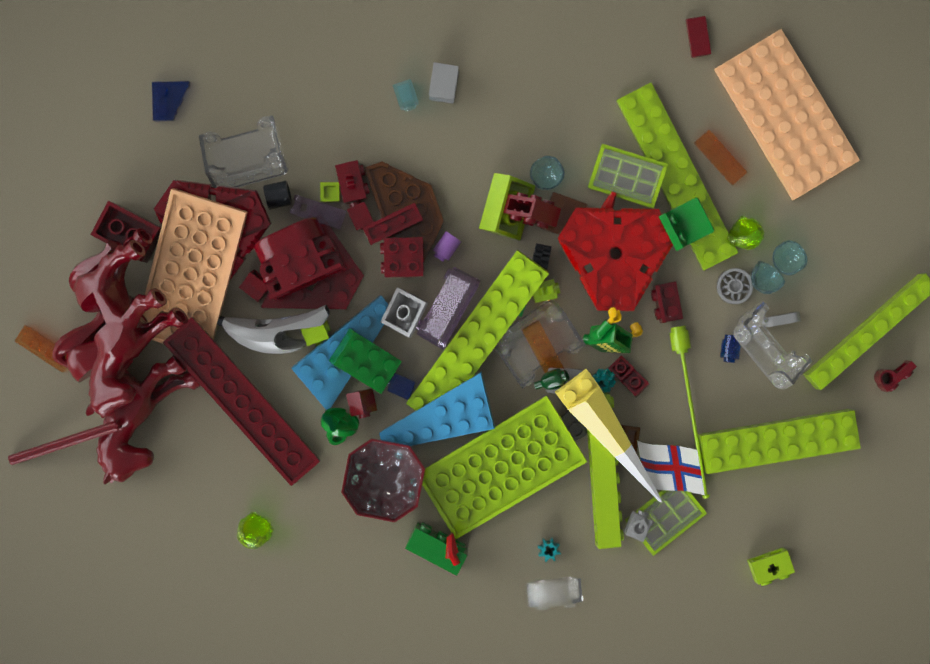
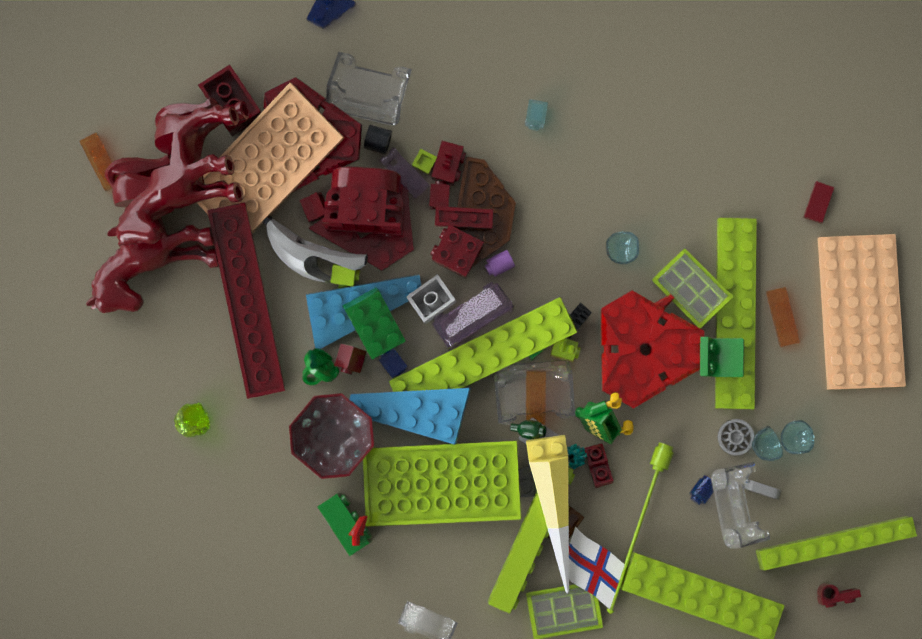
camera: 30 degrees right, 5 degrees down
dark red axle [8,420,122,465] -> none
light grey piece [429,62,459,104] -> none
lime slope [479,173,535,241] -> none
dark red brick [503,192,561,229] -> none
teal gear [537,537,561,562] -> none
reddish brown wing [540,192,588,235] -> none
light grey brick [623,510,653,542] -> none
dark red bracket [651,281,683,323] -> none
clear neon green hair [728,216,765,250] -> none

